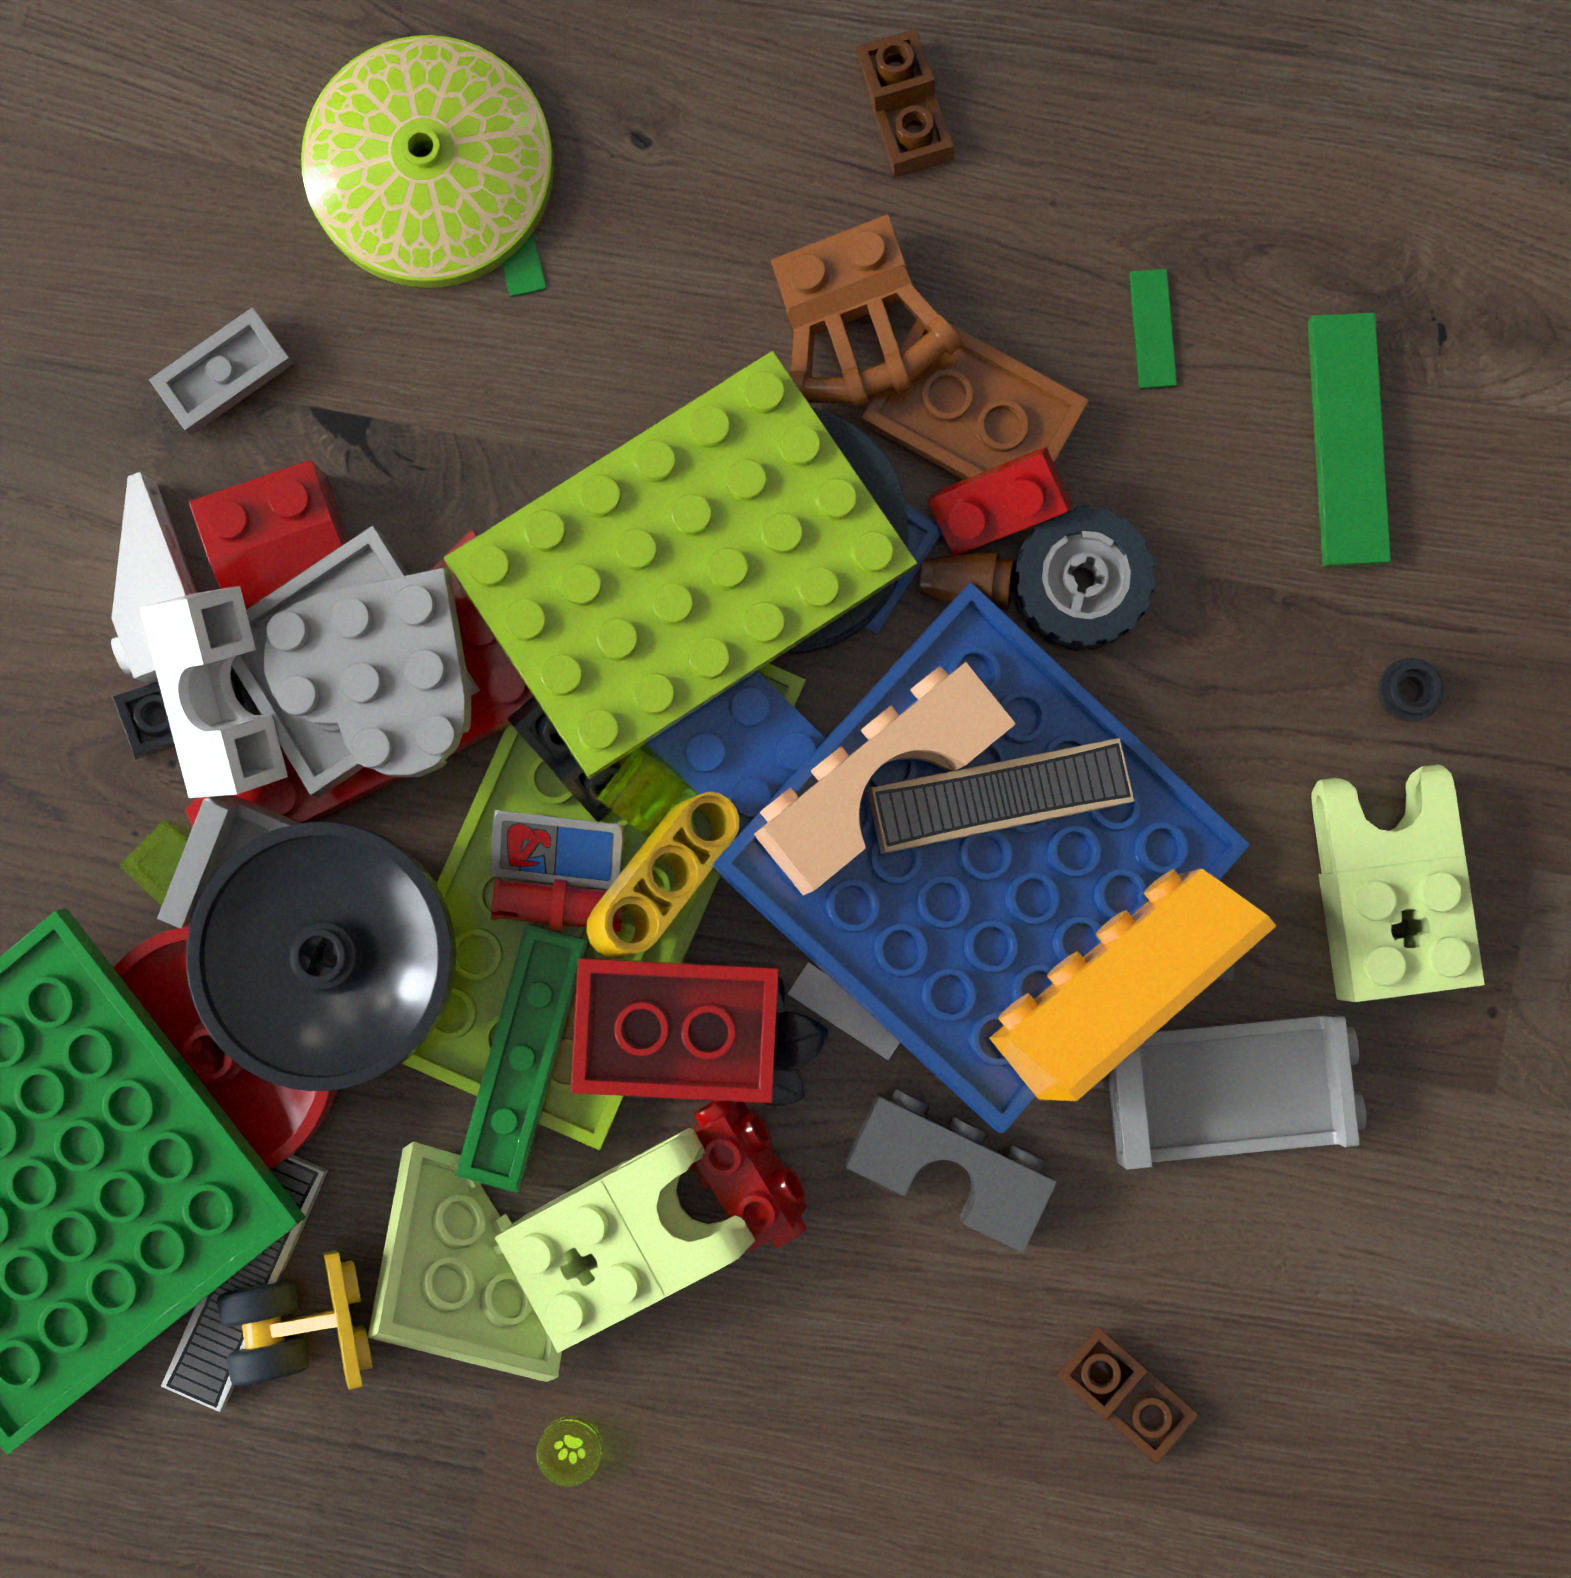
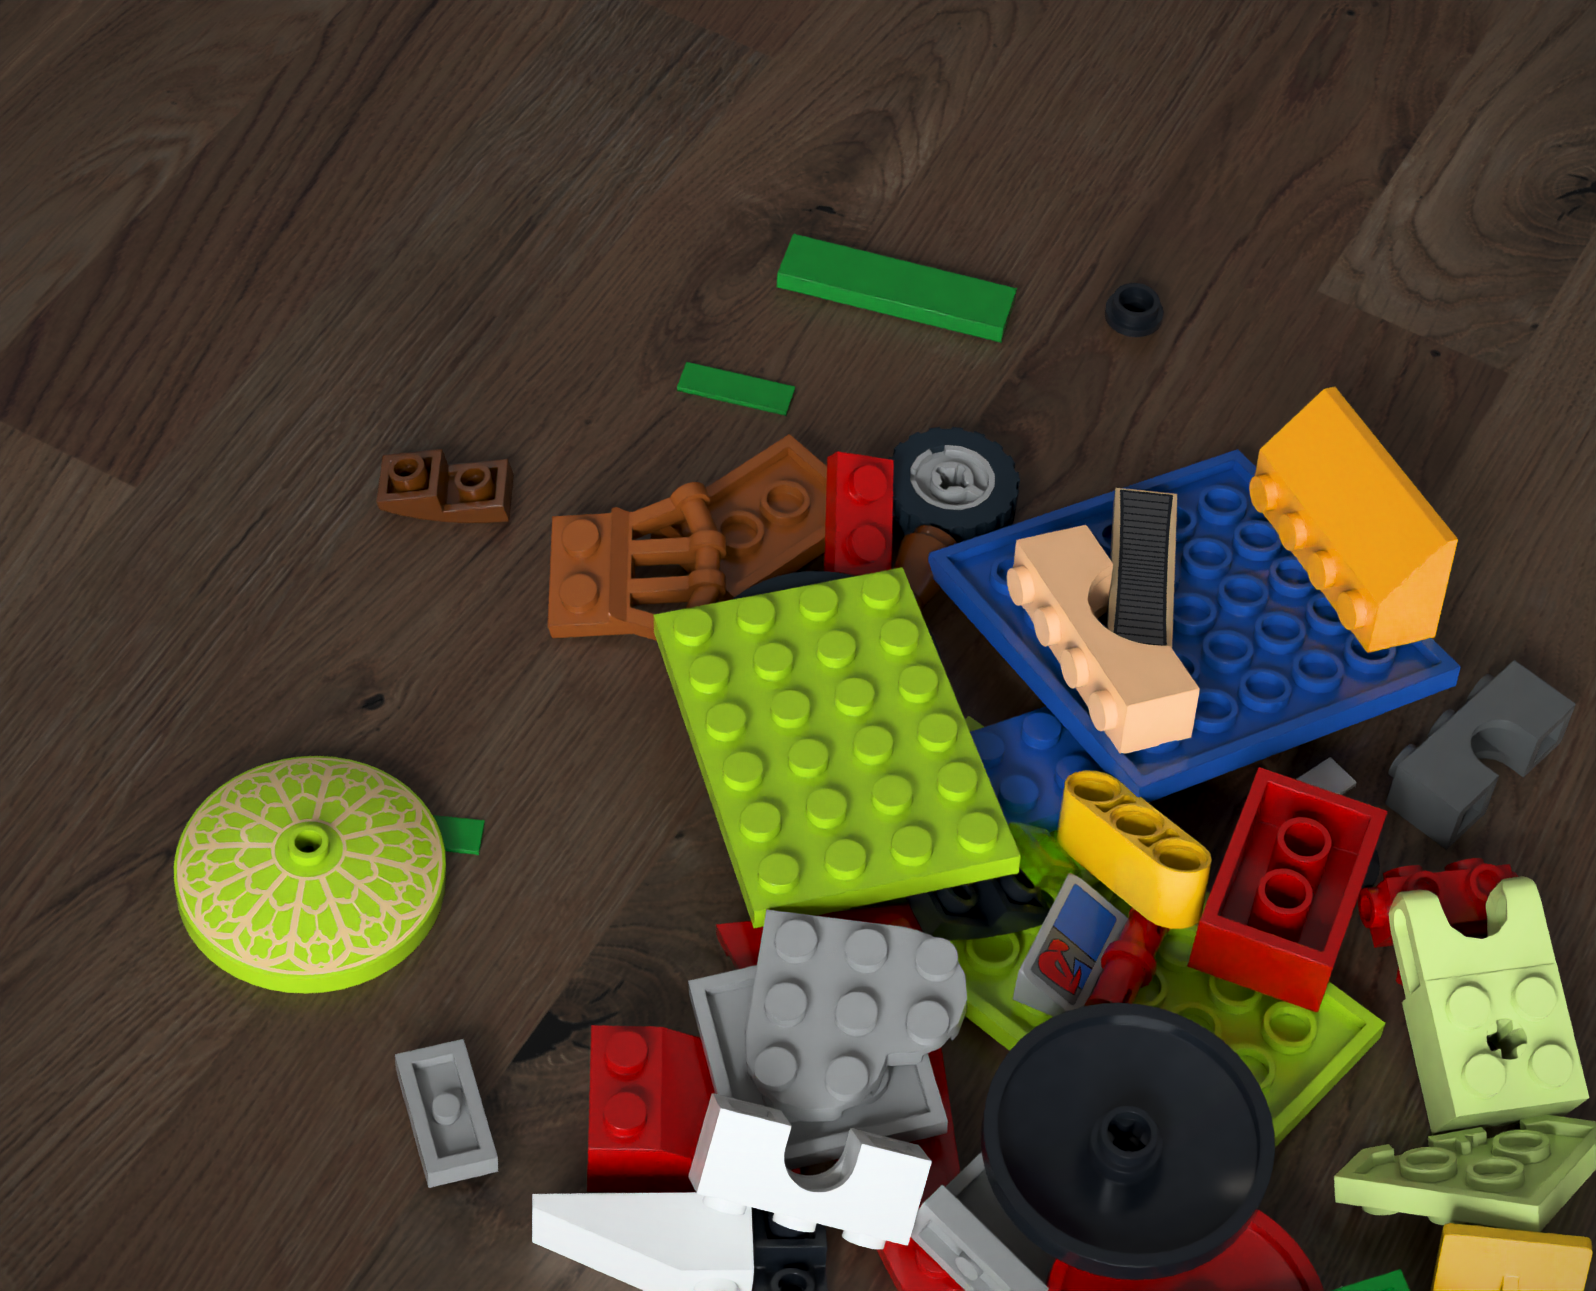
camera: 75 degrees left, 35 degrees down
green tile [455,924,590,1193] -> none
light grey panel [1108,1014,1366,1170] -> none
yellowish green brick [1311,764,1485,1002] -> none

